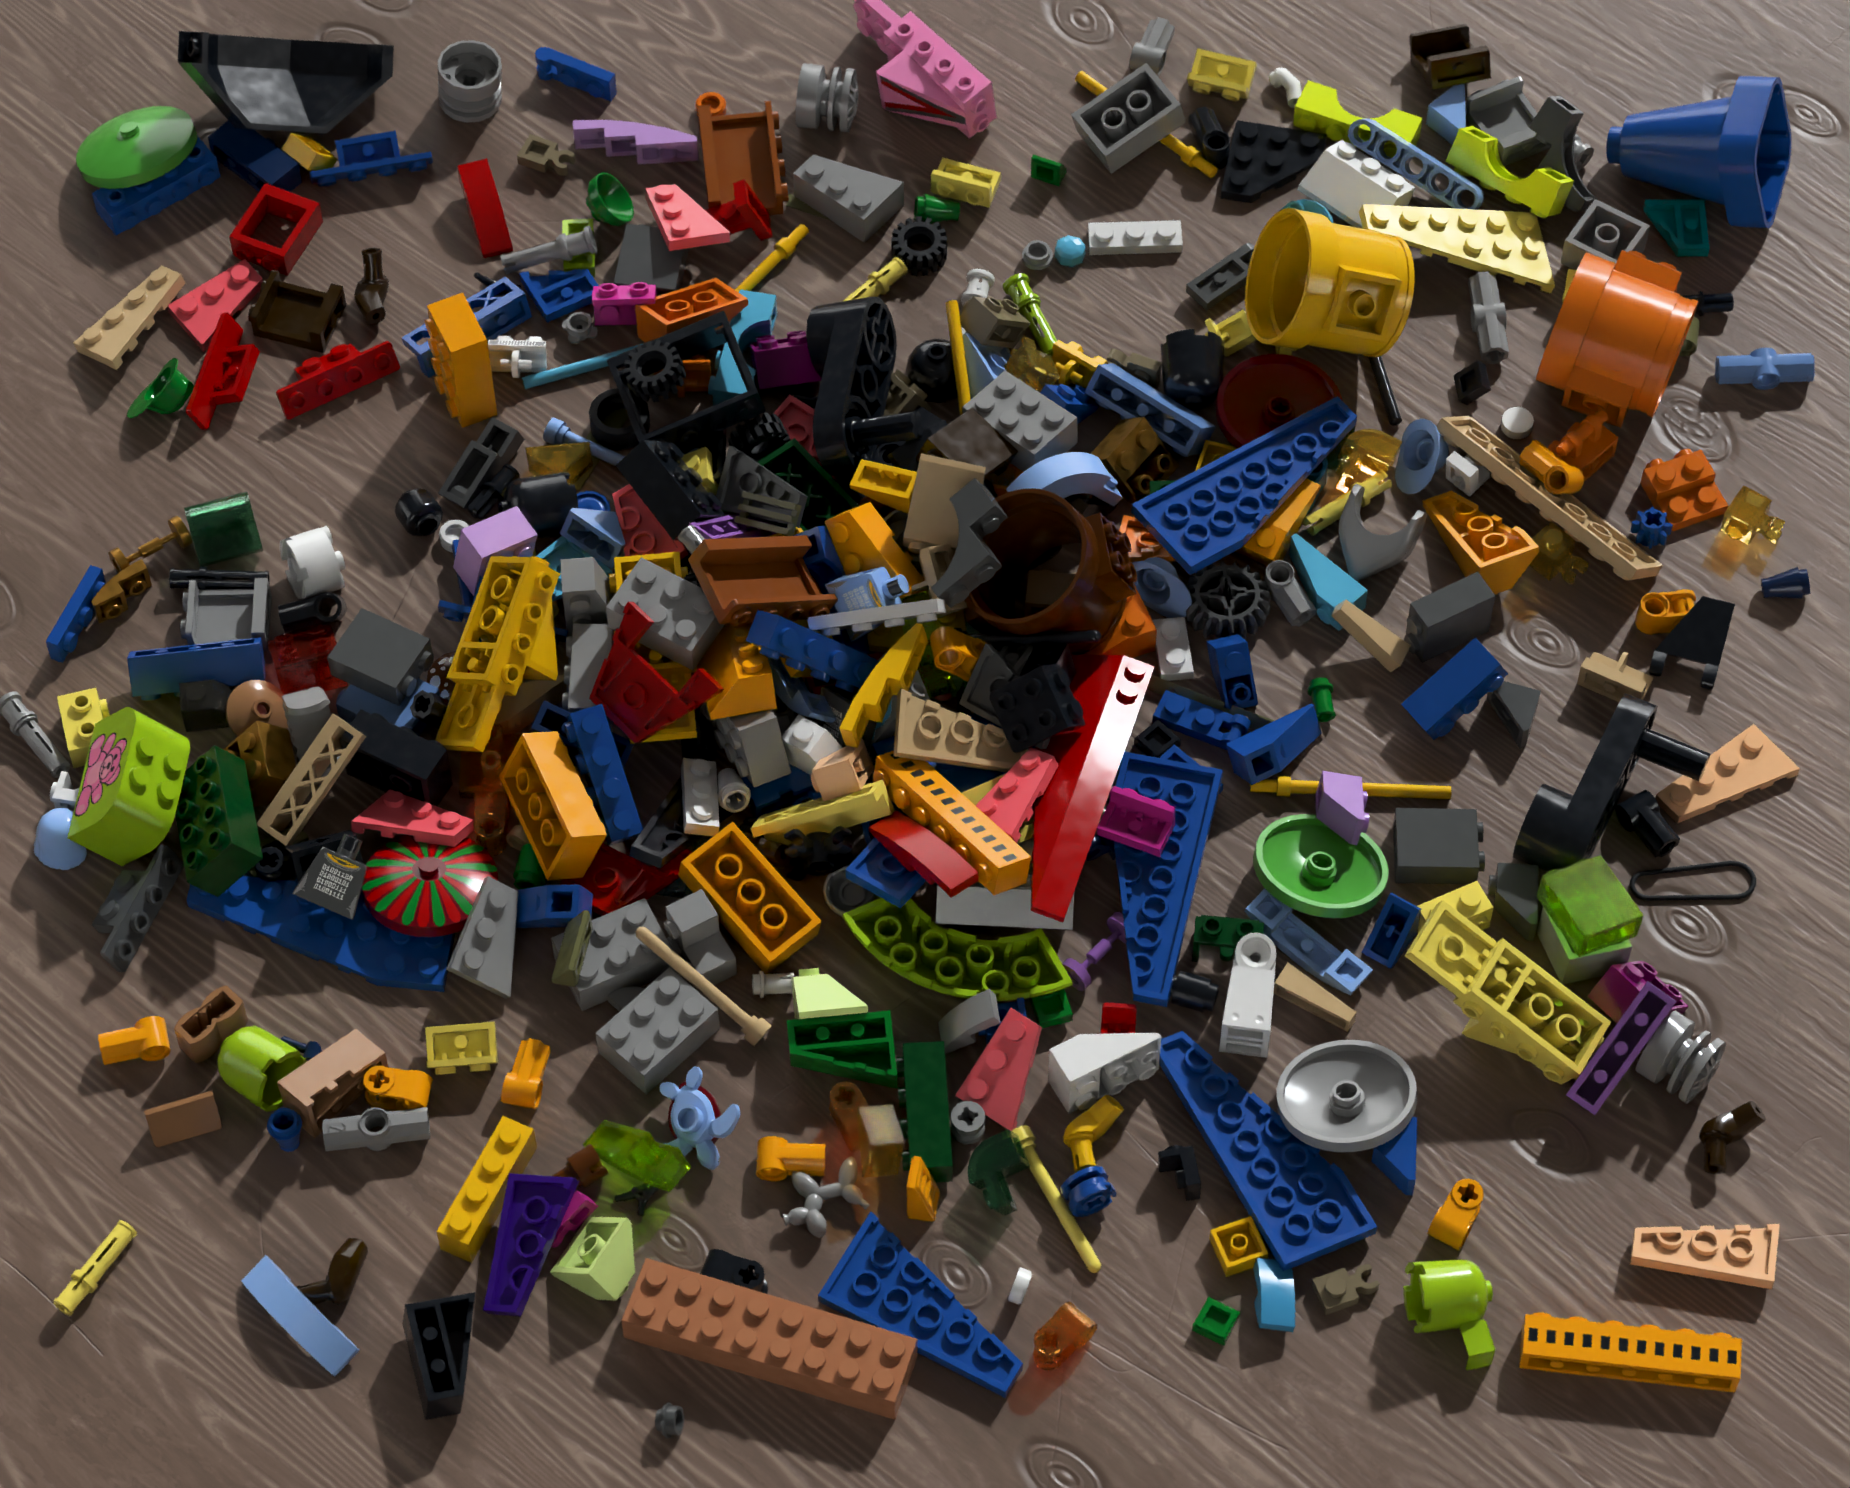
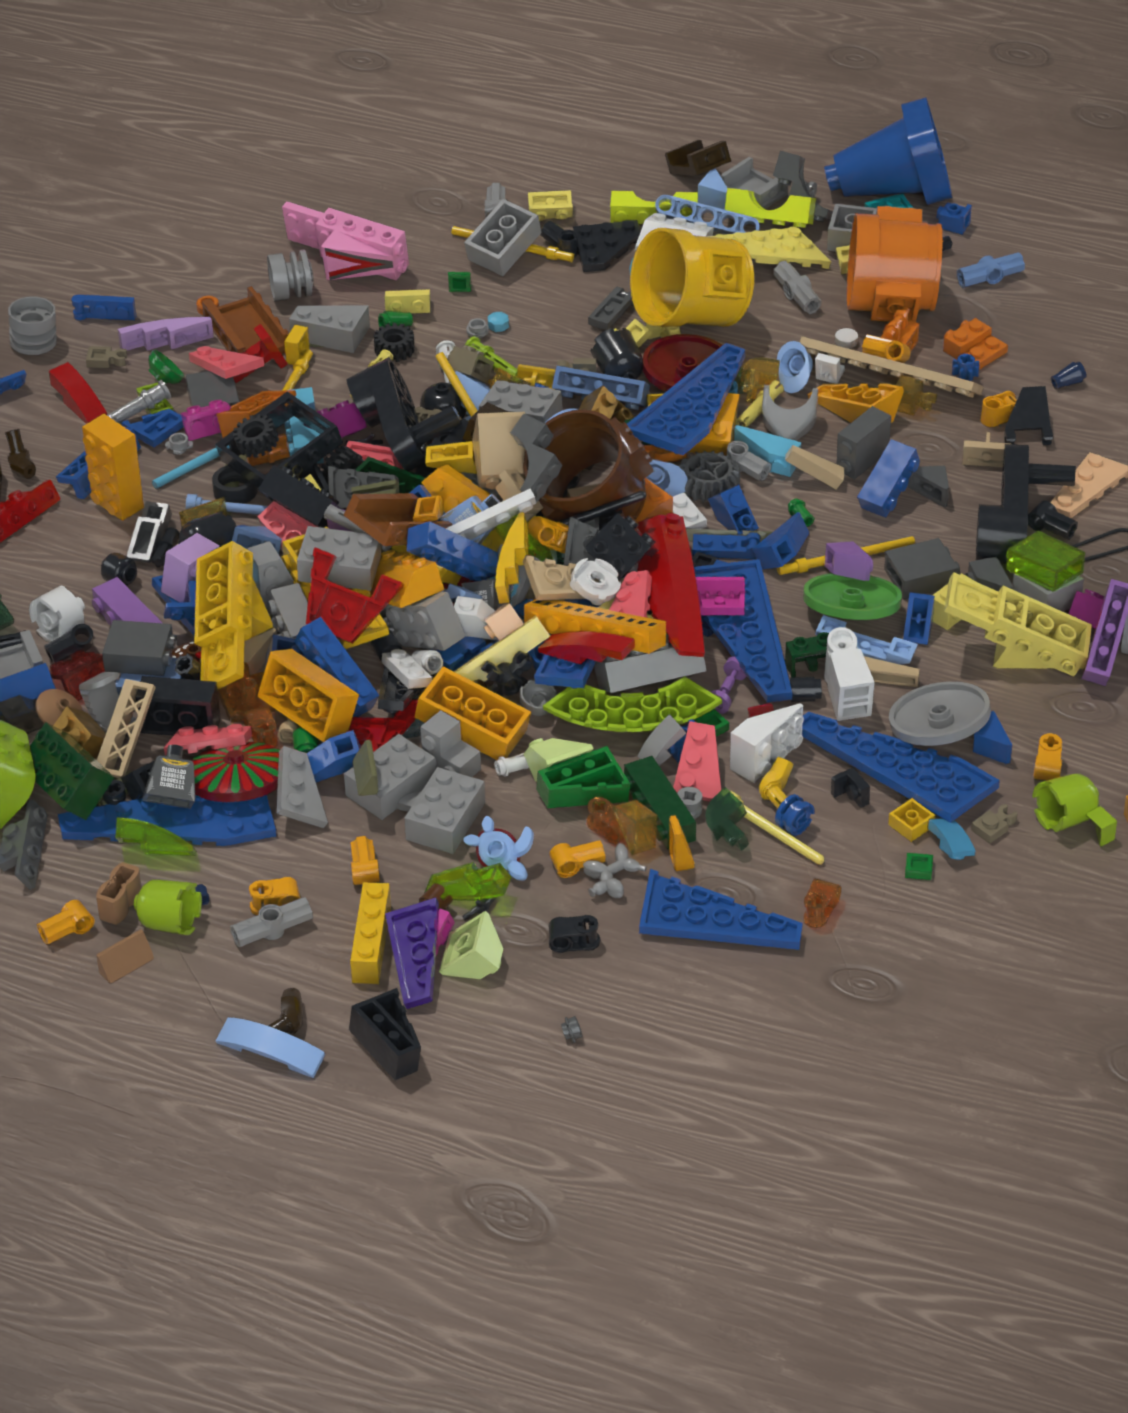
camera: 20 degrees left, 15 degrees down
light yellow pin [53,1220,137,1316] -> none
blue cone [267,1108,302,1152] -> none
medium nougat wedge [277,1029,388,1138] -> none
light yellow bracket [425,1022,498,1075] -> none
white tile [439,520,469,552] -> none
white hips [488,336,547,378] -> none
nougat brick [621,1258,918,1420] -> none
tan piece [635,926,772,1046] -> none
white tile [1007,1267,1033,1305] -> none
white plate [1088,220,1183,255] -> none
white arm [1269,68,1302,108] -> none
black bar [1368,356,1402,426] -> none
black plate [1453,360,1491,405] -> none
clear yellow brick [1720,485,1785,545] -> none
none -> medium lavender brick [92,577,162,626]
none -> clear neon green slope [115,817,197,856]
none -> yellow piece [284,325,310,365]
none -> light orange slope [413,496,444,522]
none -> white plate [570,558,621,606]
none -> blue brick [936,202,972,235]

